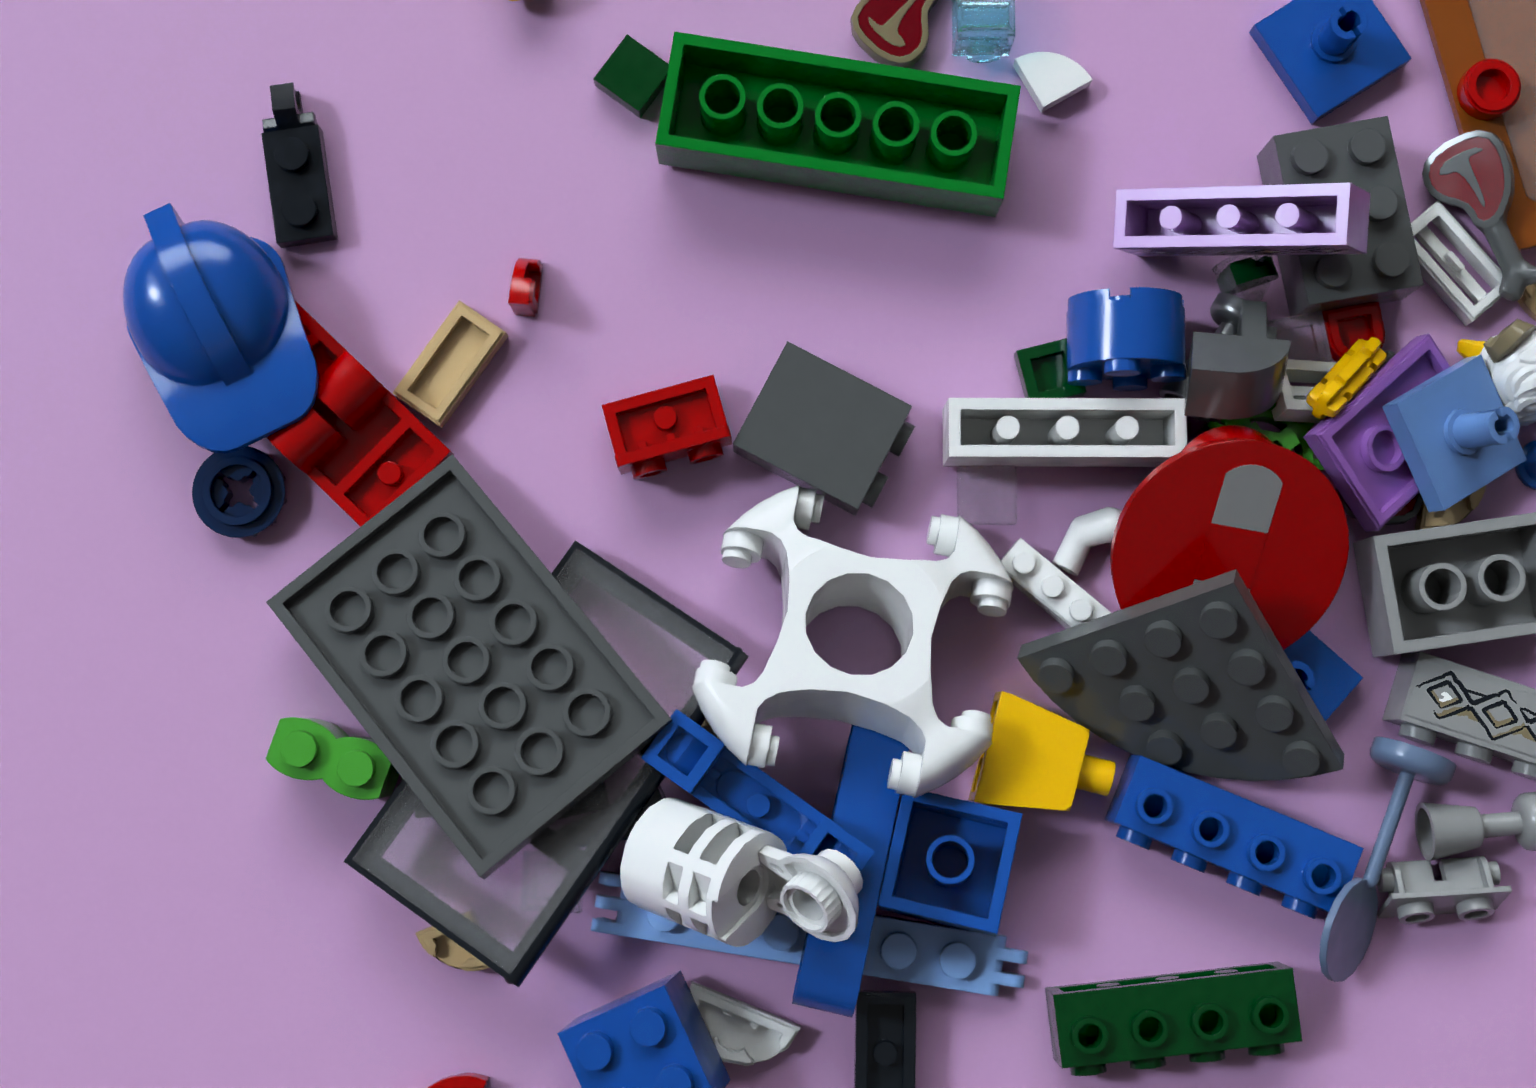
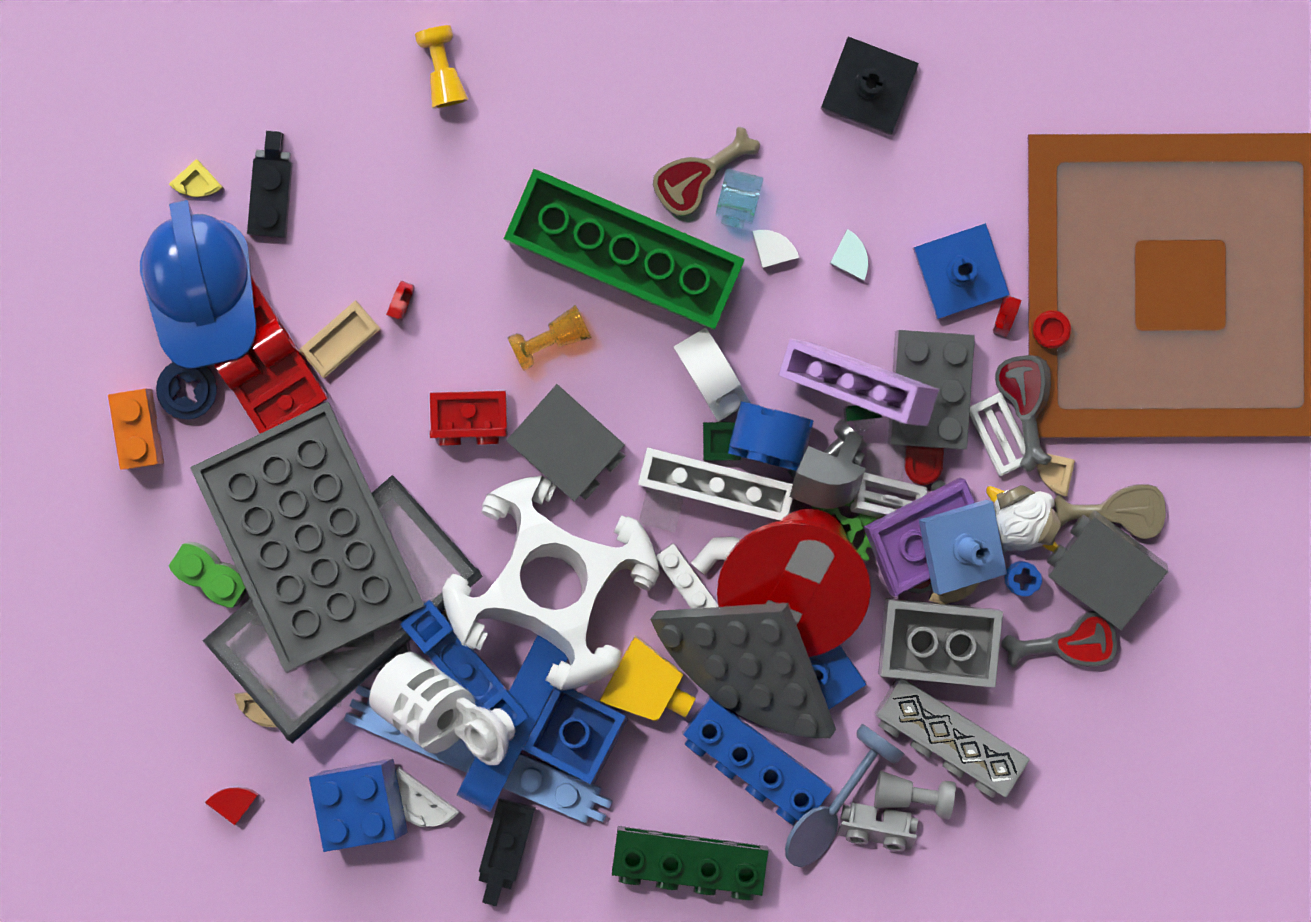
camera: 15 degrees right, 5 degrees up
dark green tile [593,34,669,118] -> none
yellow axle [1306,337,1387,419] -> none
none -> orange brick [108,388,164,470]
none -> light yellow tile [169,159,223,198]
none -> clear yellow piece [507,305,592,371]
none -> white brick [674,327,750,422]
none -> light aqua tile [830,229,868,281]
none -> red tile [992,296,1022,337]

